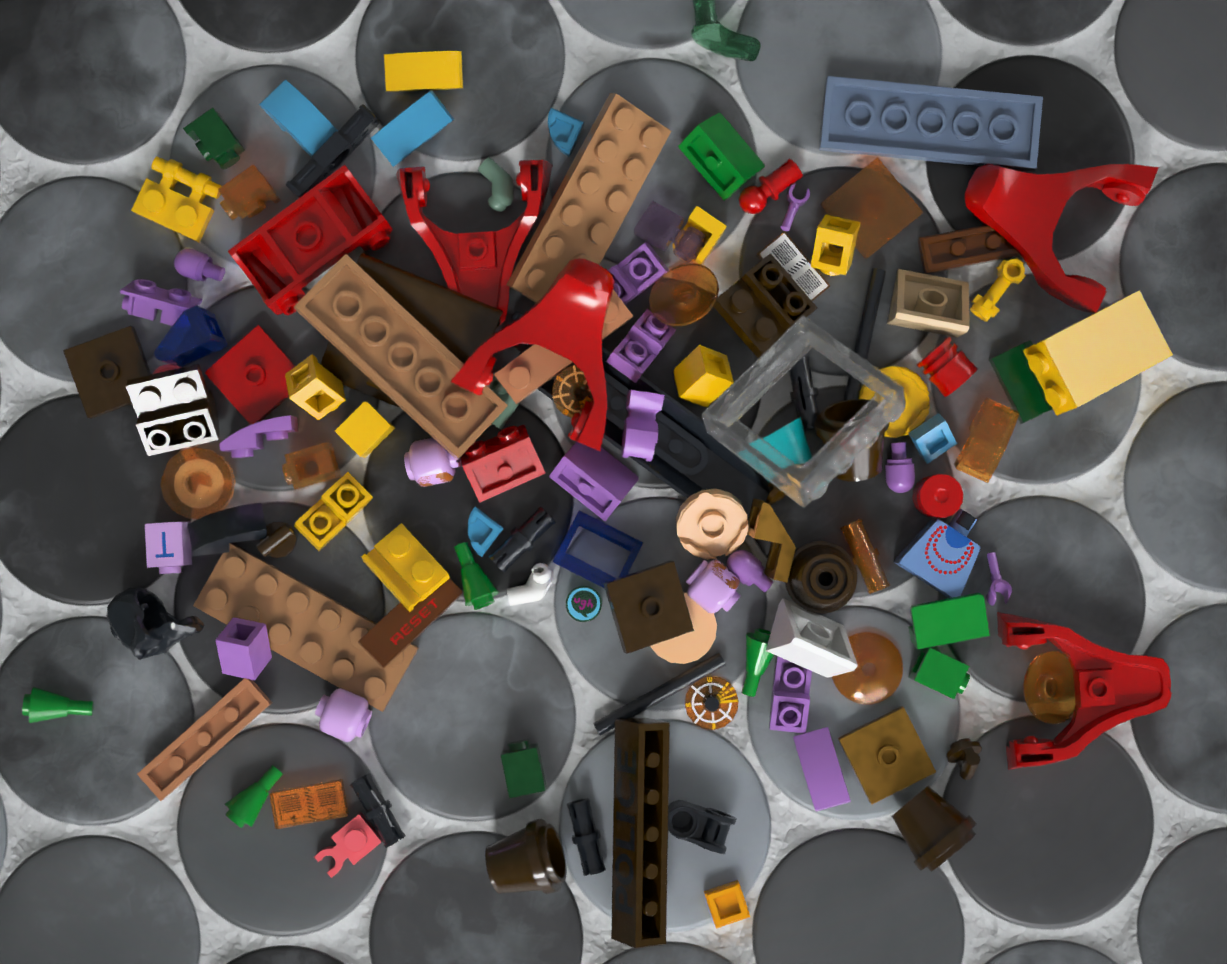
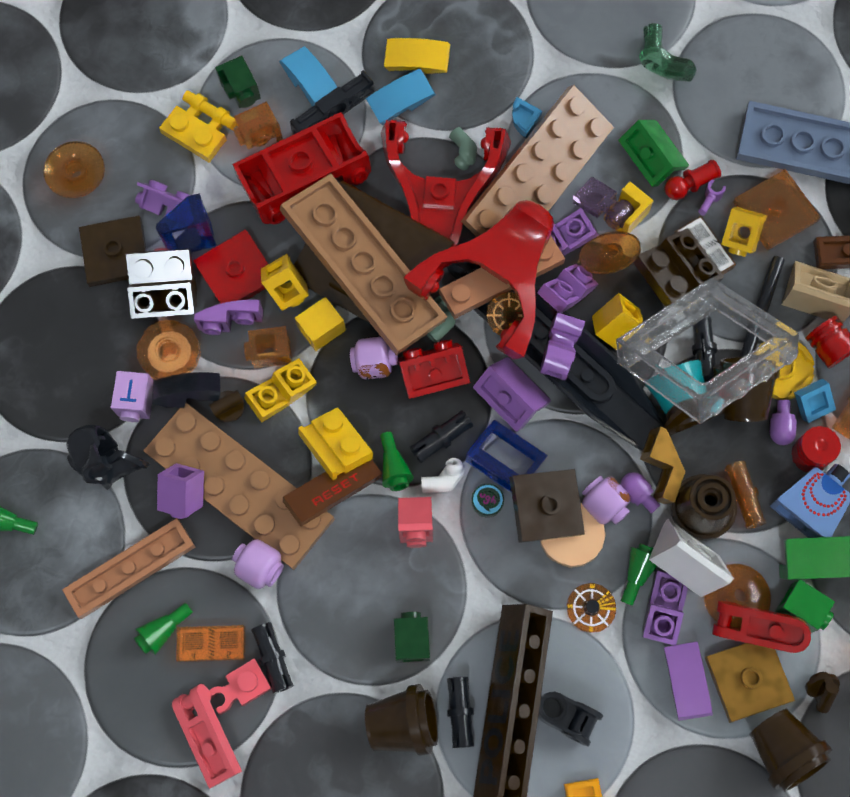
camera: 10 degrees right, 15 degrees down
medium lavender cylinder [174,248,225,281] -> none
dark azure tile [468,506,504,557] -> none
black bar [593,653,726,736] -> none
light nougat tile [676,489,749,560] -> none
none -> clear orange dish [43,141,105,198]
none -> coral plate [172,684,242,789]
none -> coral slope [398,497,433,548]
none -> red plate [712,600,811,653]

